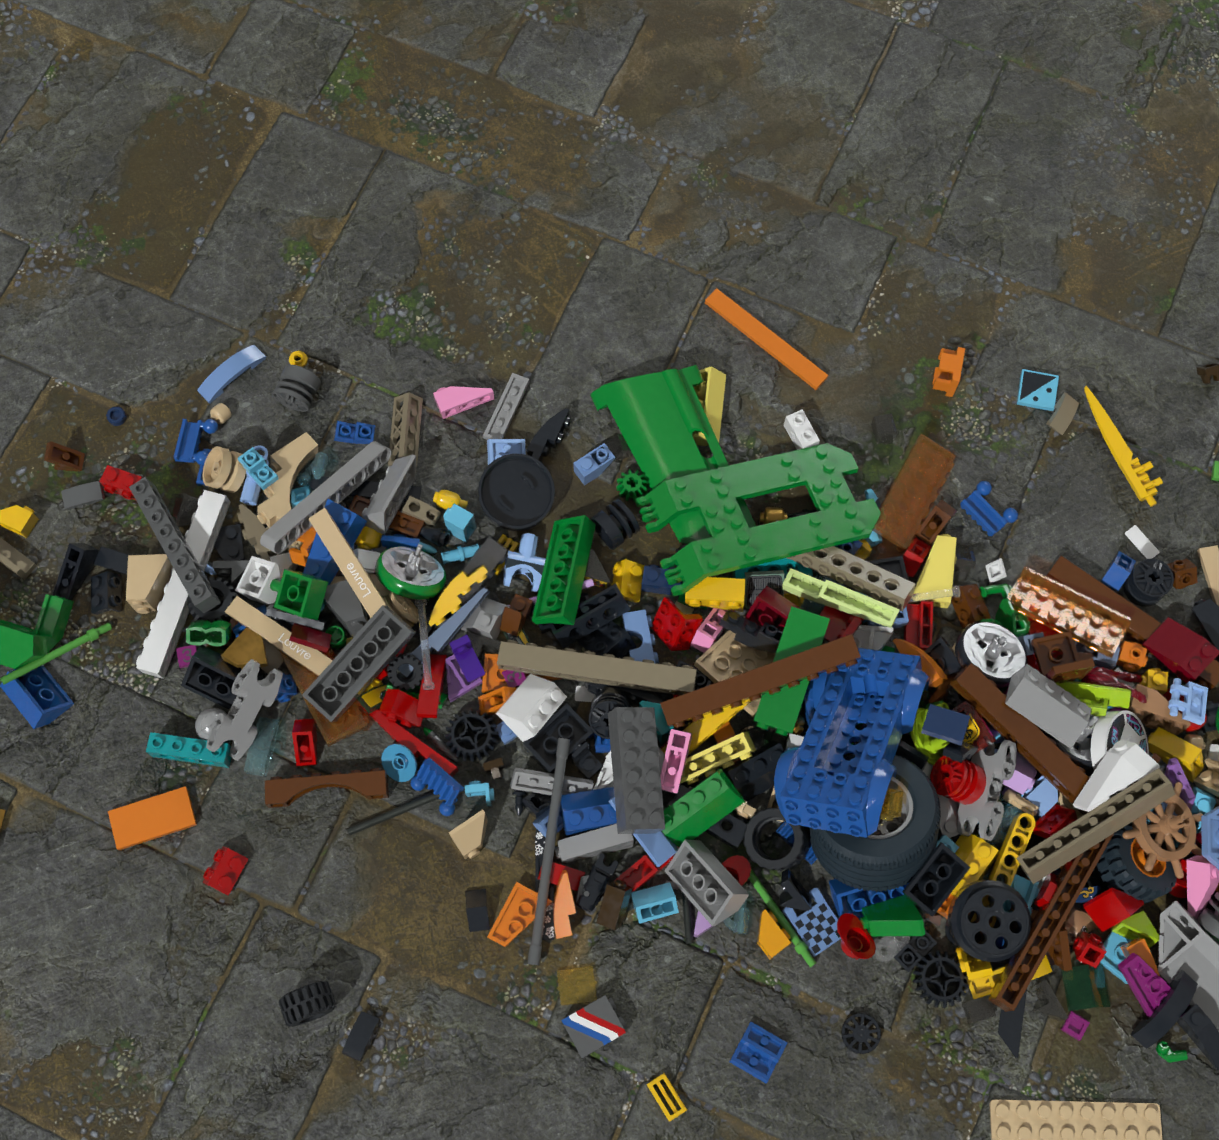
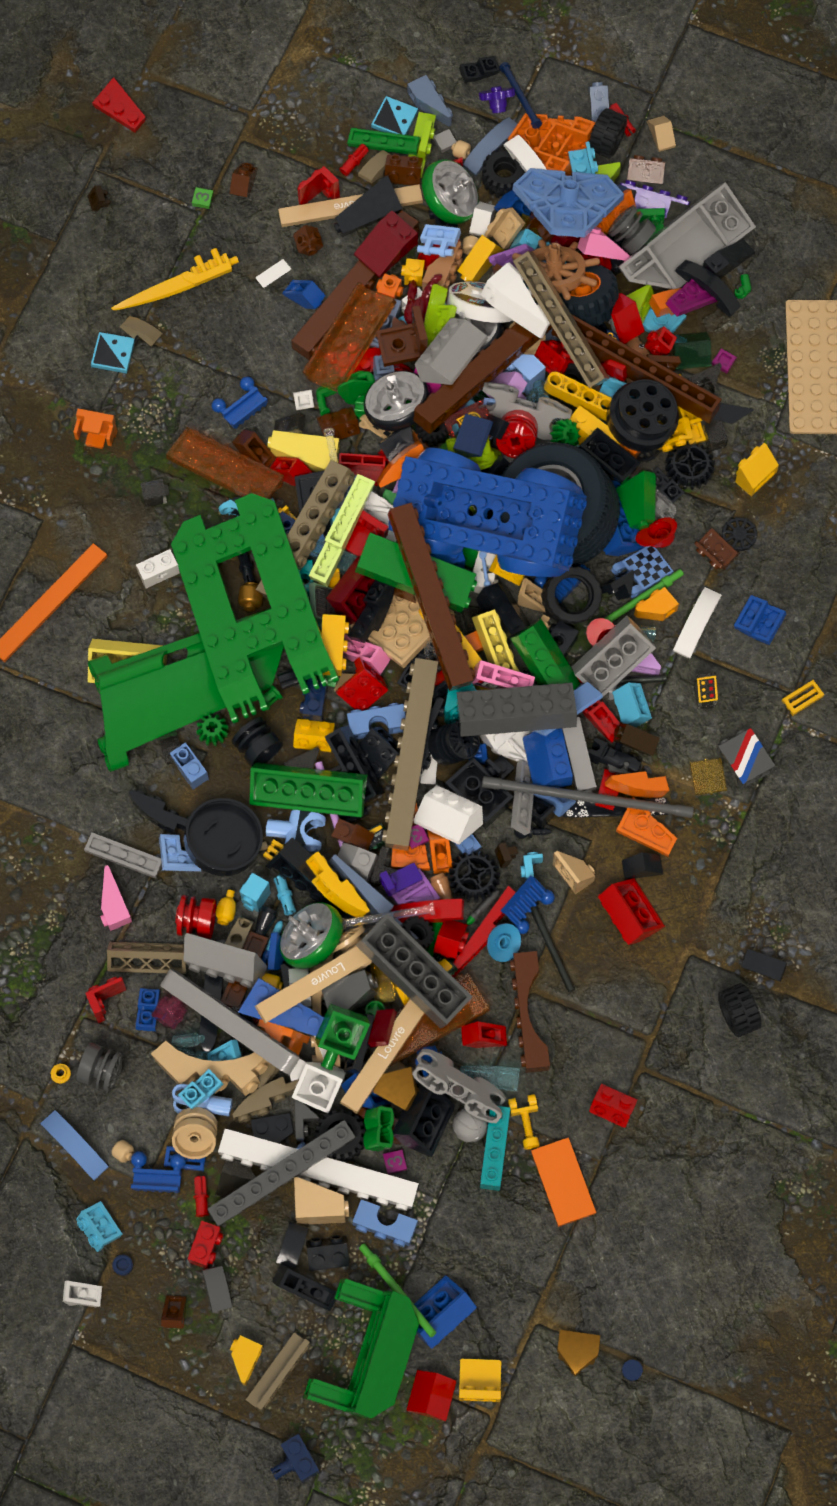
camera: 90 degrees left, 0 degrees up
tan piece [1003,789,1039,816] -> none
black wheel [1123,558,1174,607] -> none
none -> white slope [63,1281,102,1307]
none -> medium azure bracket [76,1201,122,1252]
none -> red bracket [85,977,126,1023]
none -> clear pink brick [151,996,187,1030]
none -> red wheel [176,895,216,940]
none -> red axle [193,1176,209,1217]
none -> green bush [258,685,283,710]
none -> medium blue arch [353,1199,418,1247]
none -> medium nougat cone [430,873,453,900]
none -> yellow bar [508,1094,540,1150]
none -> green gear [549,419,581,446]
none -> red slope [598,878,665,945]
none -> white slope [673,587,722,659]
none -> clear smoke slope [693,672,718,710]
none -> reddish brown bracket [694,528,740,570]
none -> yellow slope [735,443,779,497]

